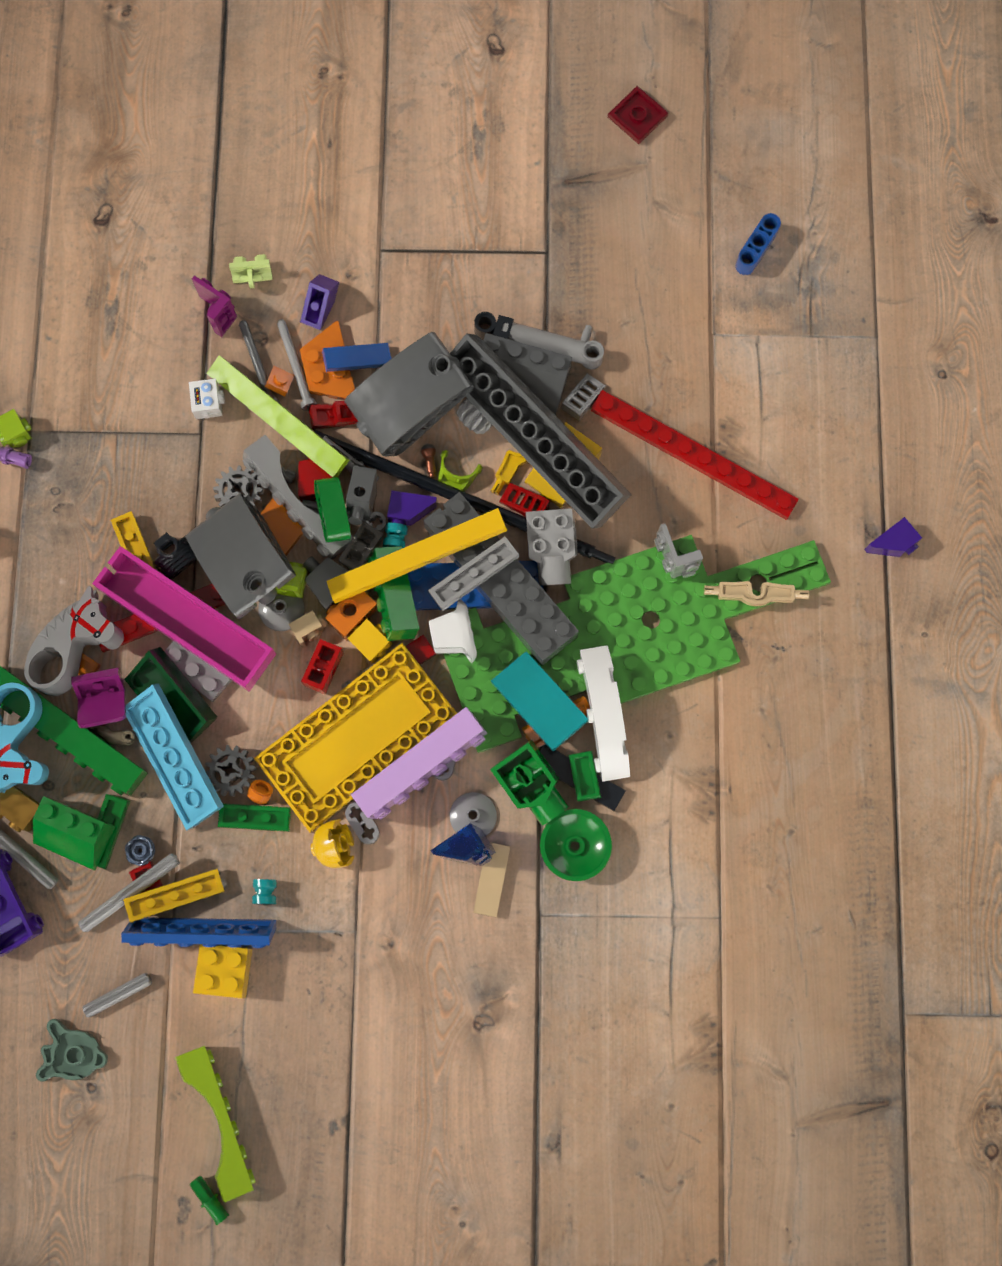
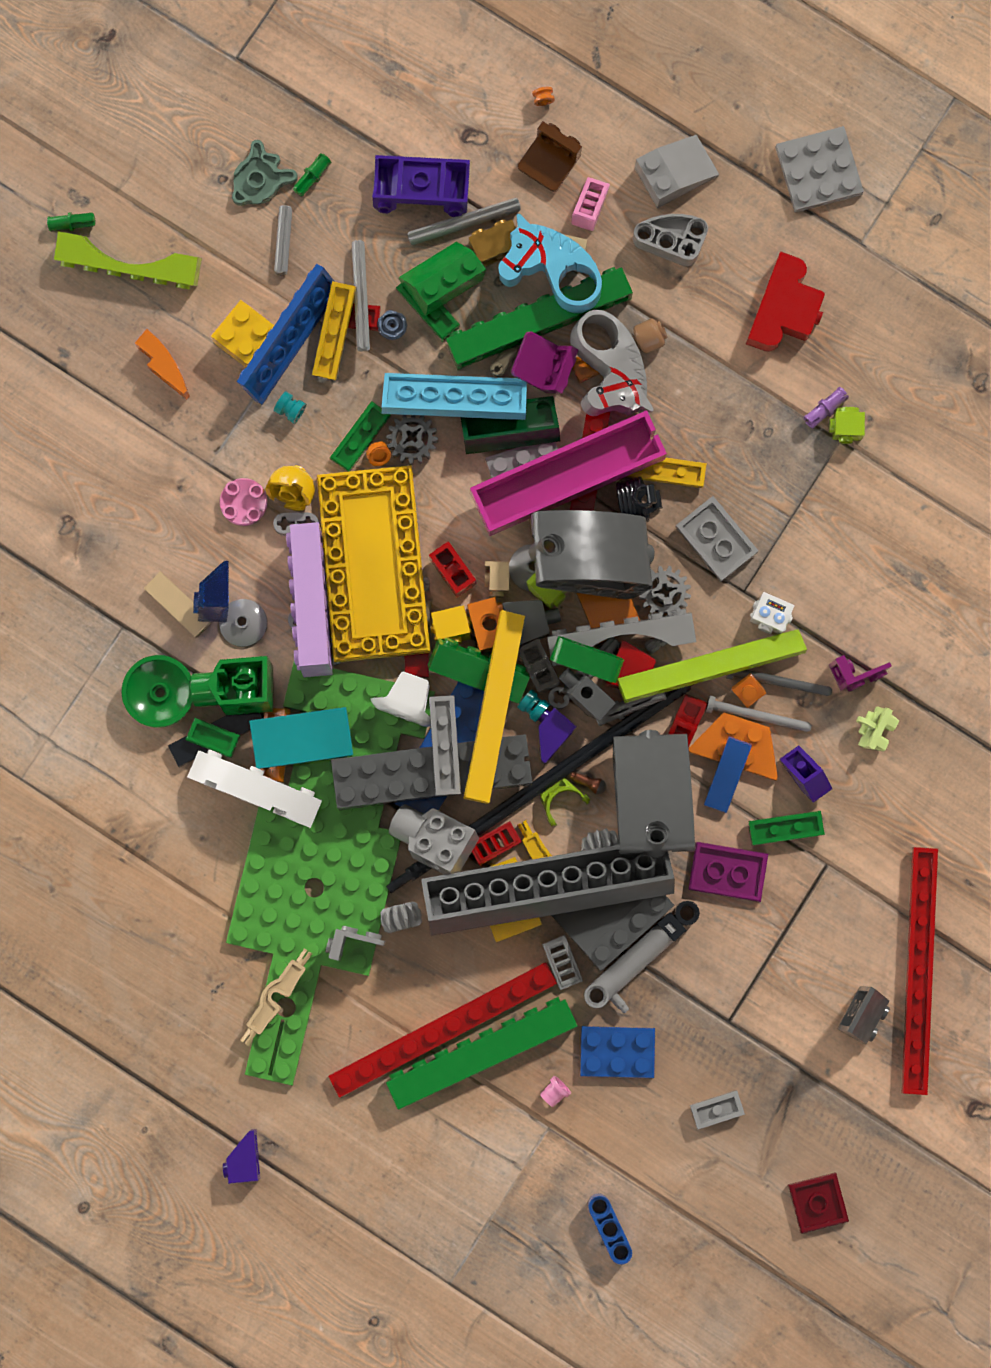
camera: 125 degrees right, 5 degrees up
none -> orange slope [135,329,190,400]
none -> bright pink dish [220,478,268,526]
none -> green axle [293,153,332,197]
none -> light grey gear [380,902,422,933]
none -> green brick [386,997,577,1110]
none -> bright pink piece [540,1076,571,1107]
none -> blue plate [580,1026,655,1078]
none -> medium nougat head [632,319,668,354]
none -> light grey plate [675,496,758,582]
none -> magenta tile [688,842,768,902]
none -> light grey plate [690,1090,745,1129]
none -> green plate [748,811,825,846]
none -> dark grey slope [837,986,890,1044]
none -> red plate [901,847,938,1095]

